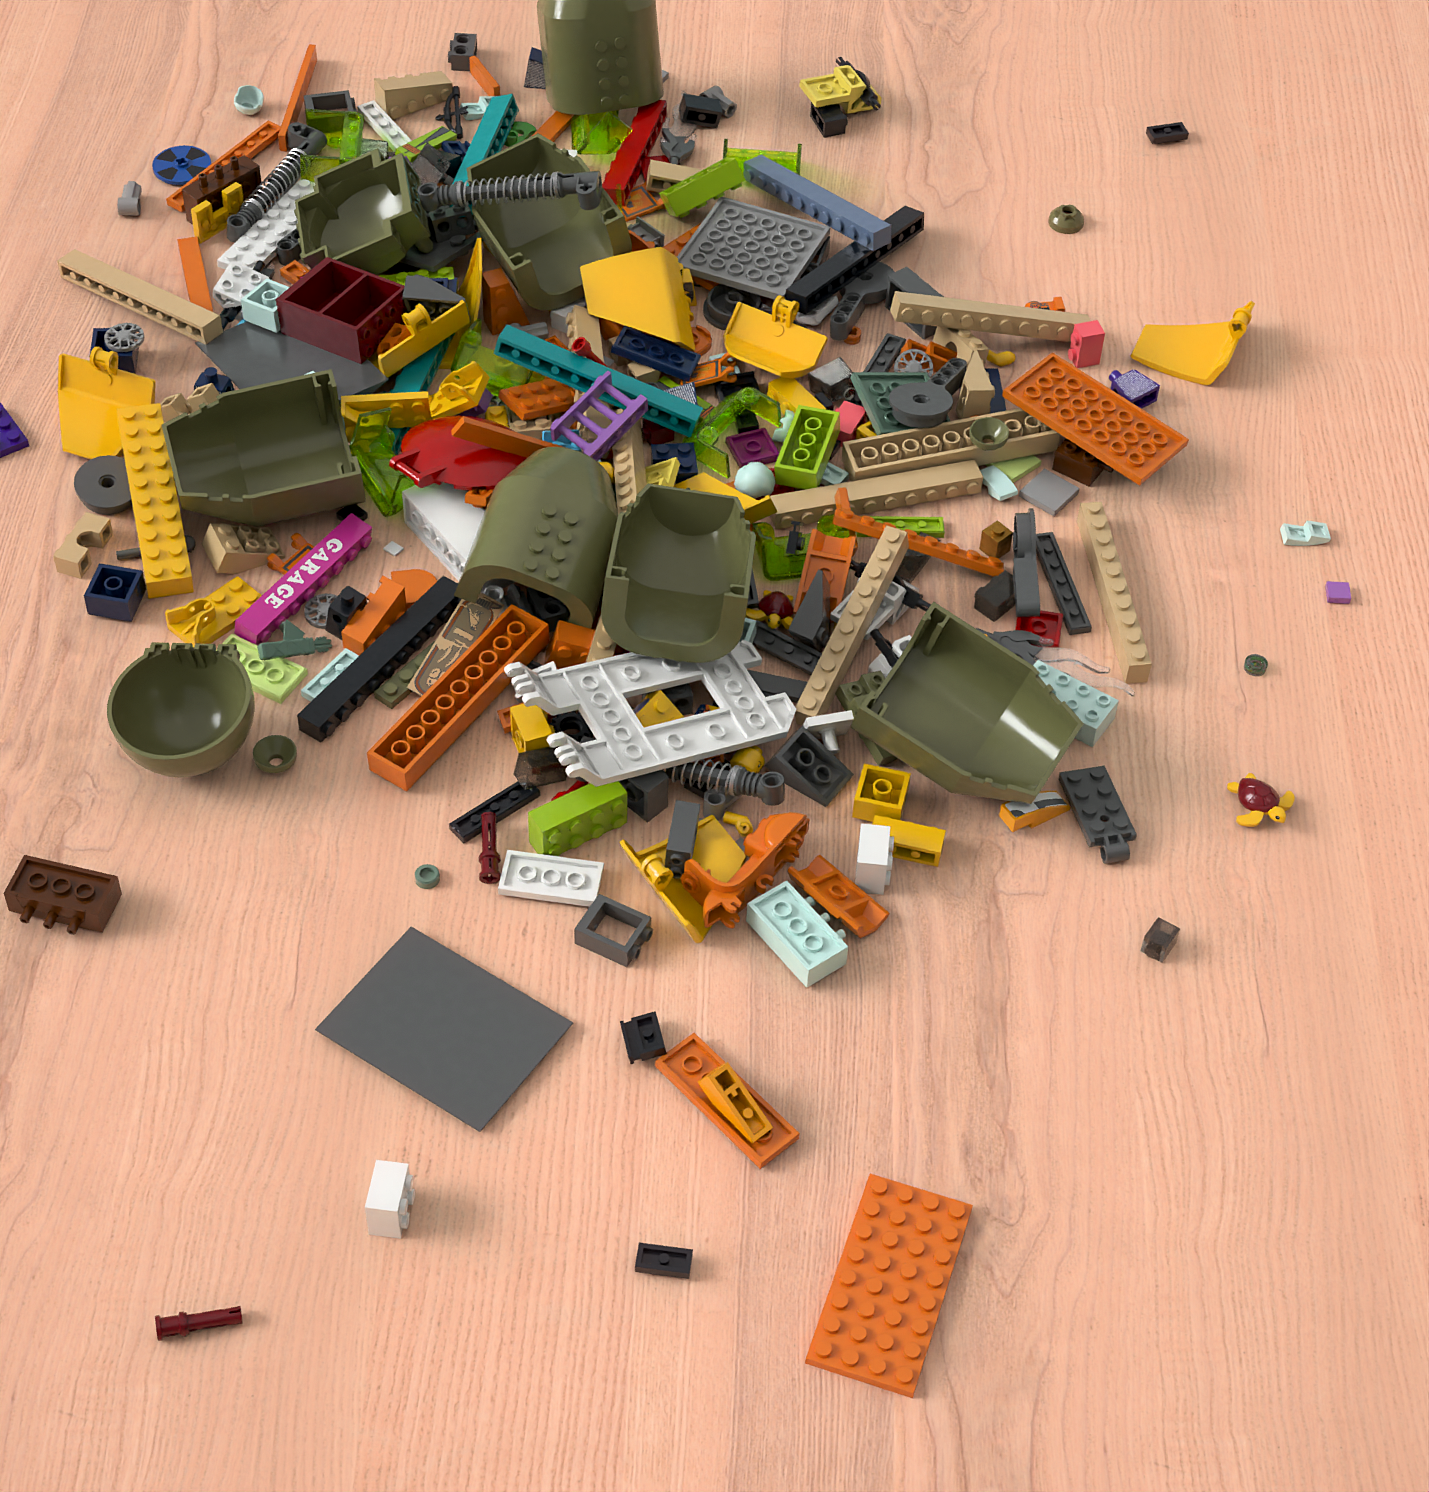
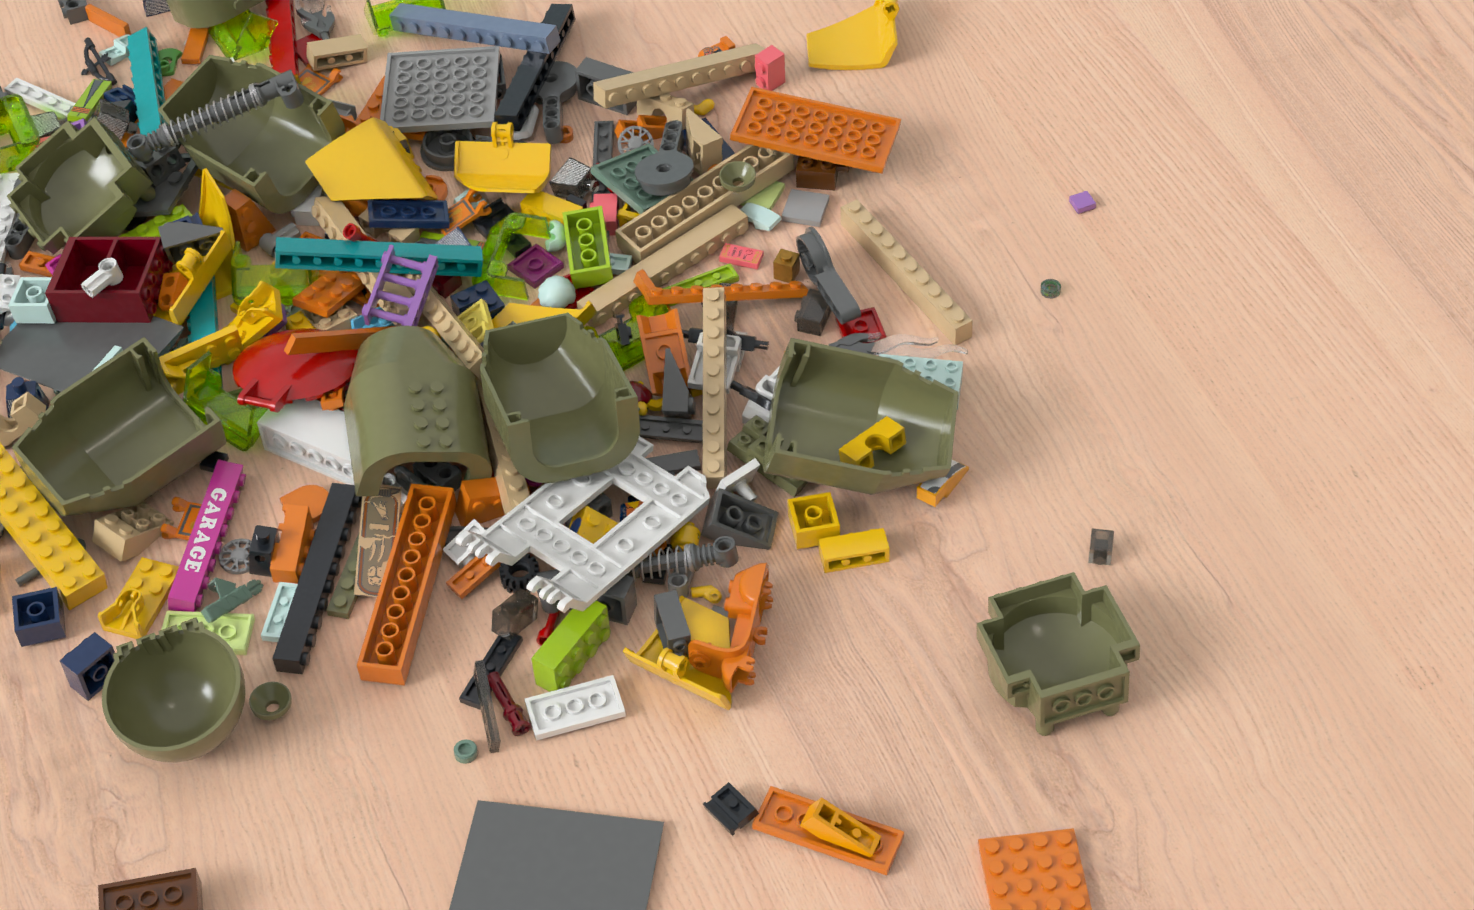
camera: 20 degrees left, 0 degrees up
tan wedge [374,71,453,120] -> none
white window [383,541,404,557] -> none
yellow brick [510,703,556,772] -> none
dark grey window [574,894,653,967] -> none
lime brick [659,157,745,218] -> none
light aqua piece [746,880,848,988] -> none
orange piece [787,855,890,938] -> none
white brick [855,824,894,895] -> none
dark grey tile [1036,532,1092,635] -> none
dark grey hinge [1059,765,1137,864] -> none
dark purple torso [1109,370,1160,409] -> none
animal [1227,773,1295,827] -> none
light aqua slope [1280,520,1331,546] -> none
none -> dark blue brick [60,632,115,701]
none -> white piece [81,258,123,298]
none -> clear smoke tile [473,660,501,753]
none -> coral tile [719,243,764,270]
none -> yellow arch [838,416,906,468]
none -> olive windscreen [976,572,1140,736]

